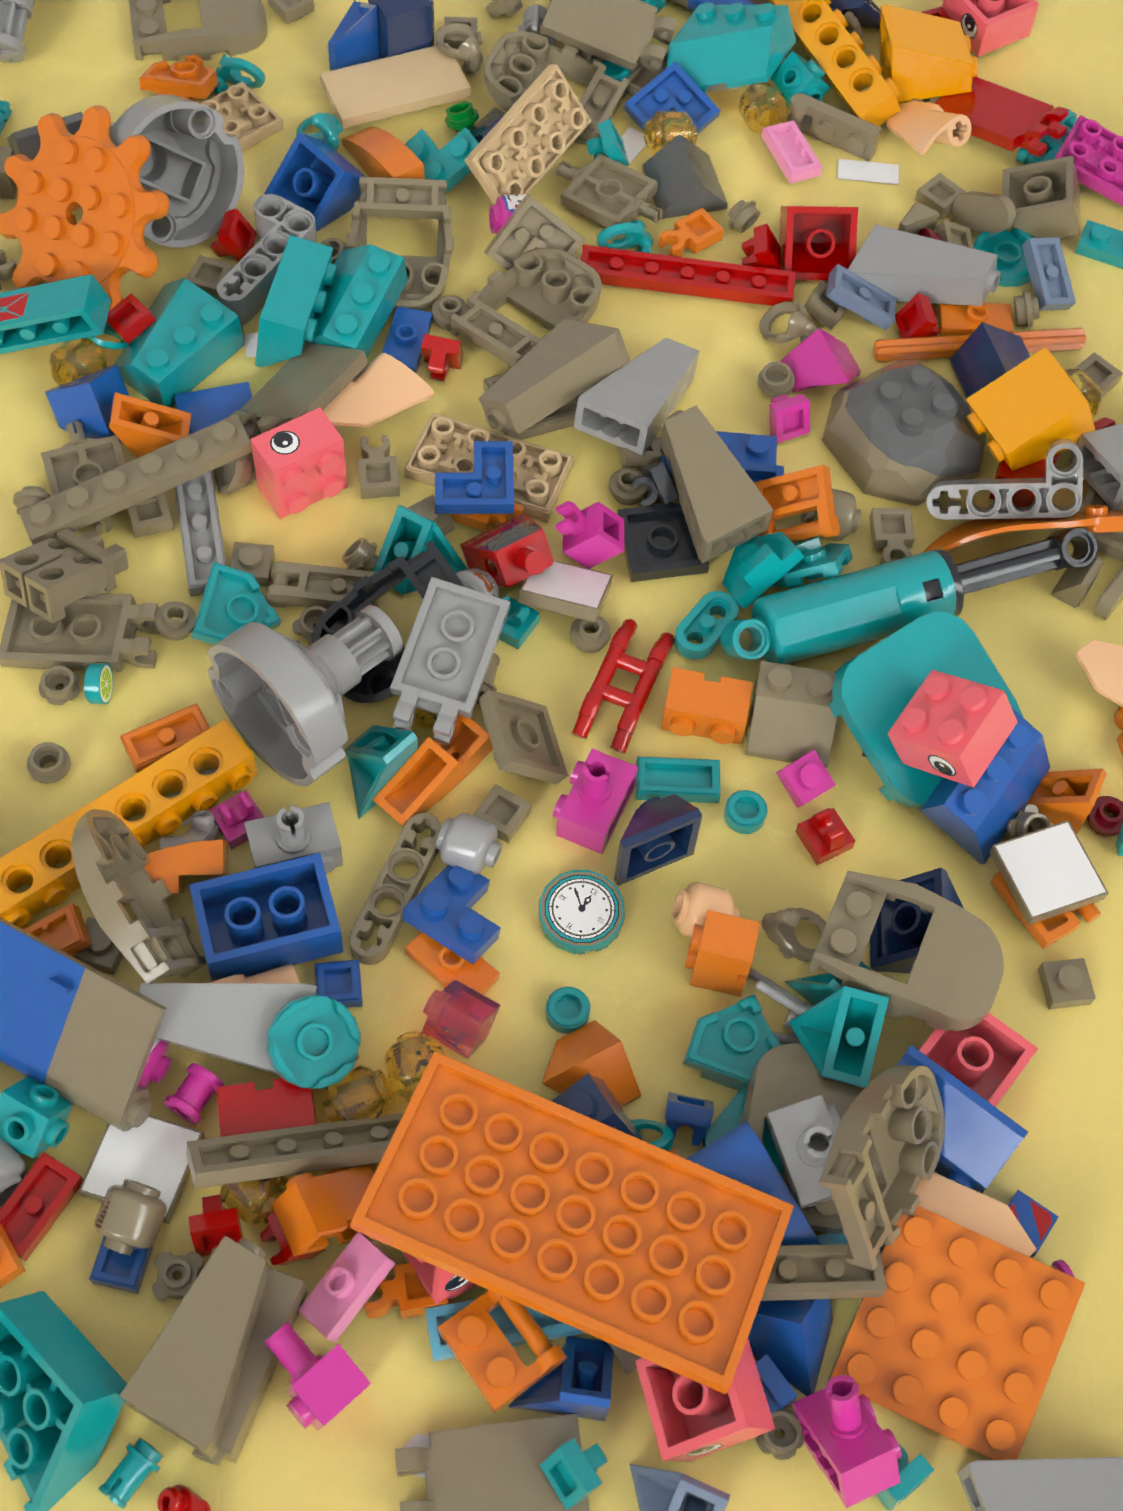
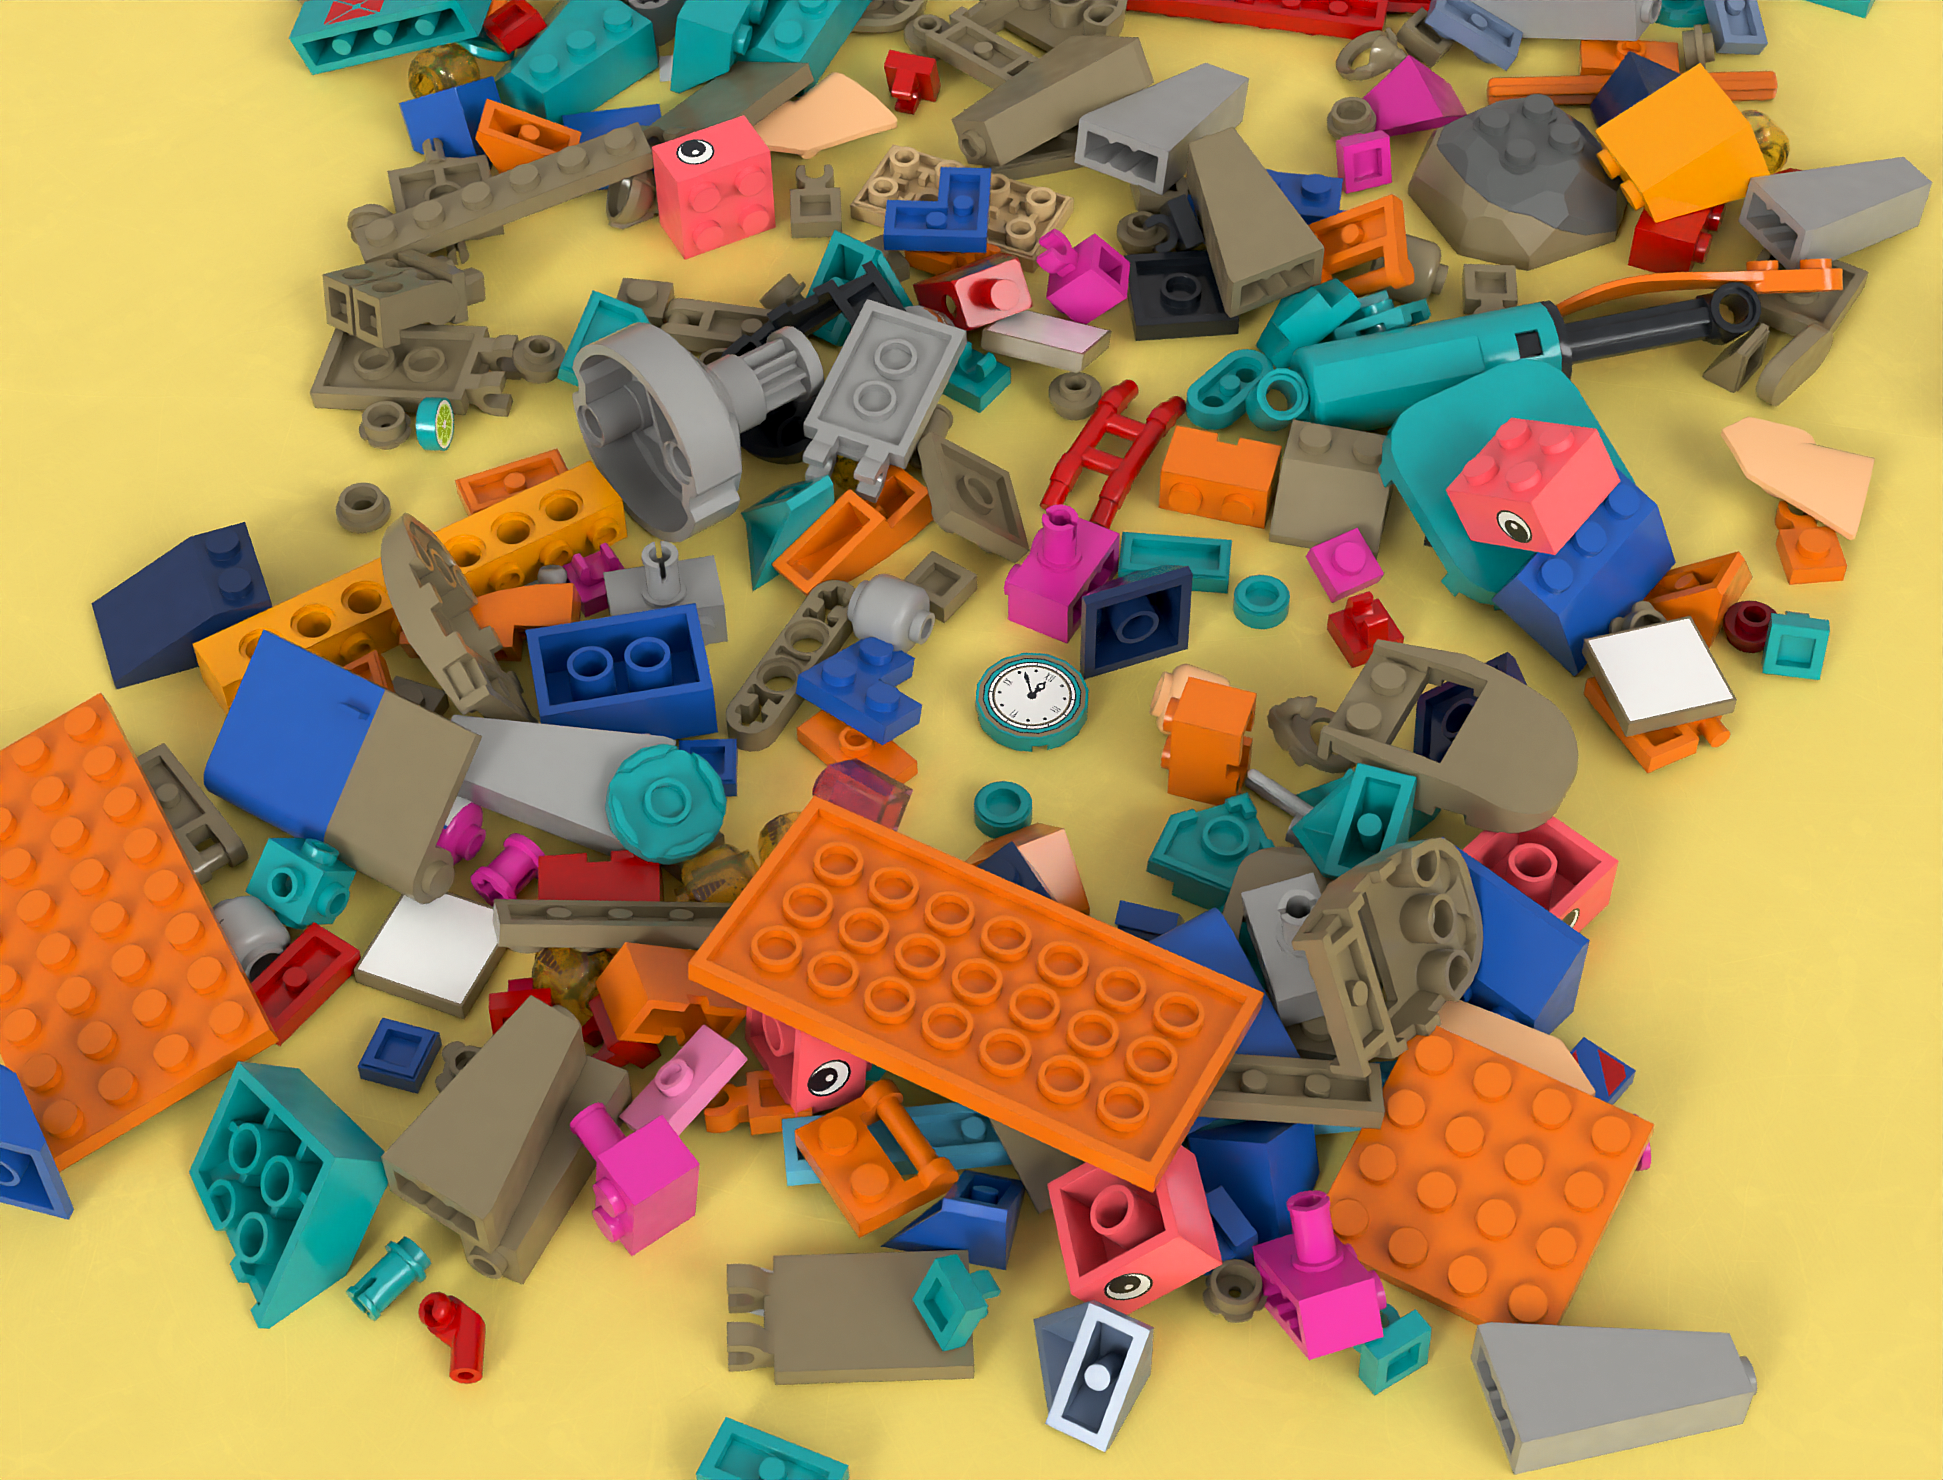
camera: 10 degrees right, 10 degrees down
dark tan head [94,1178,167,1255] -> none
dark tan plate [127,492,174,538] -> none
light grey tile [175,470,226,596] -> none
blue plate [382,307,433,374] -> none
red tile [895,293,941,338] -> none
light grey beam [926,438,1083,520] -> none
dark tan plate [1038,958,1096,1010] -> none
dark tan plate [1069,352,1123,402] -> none

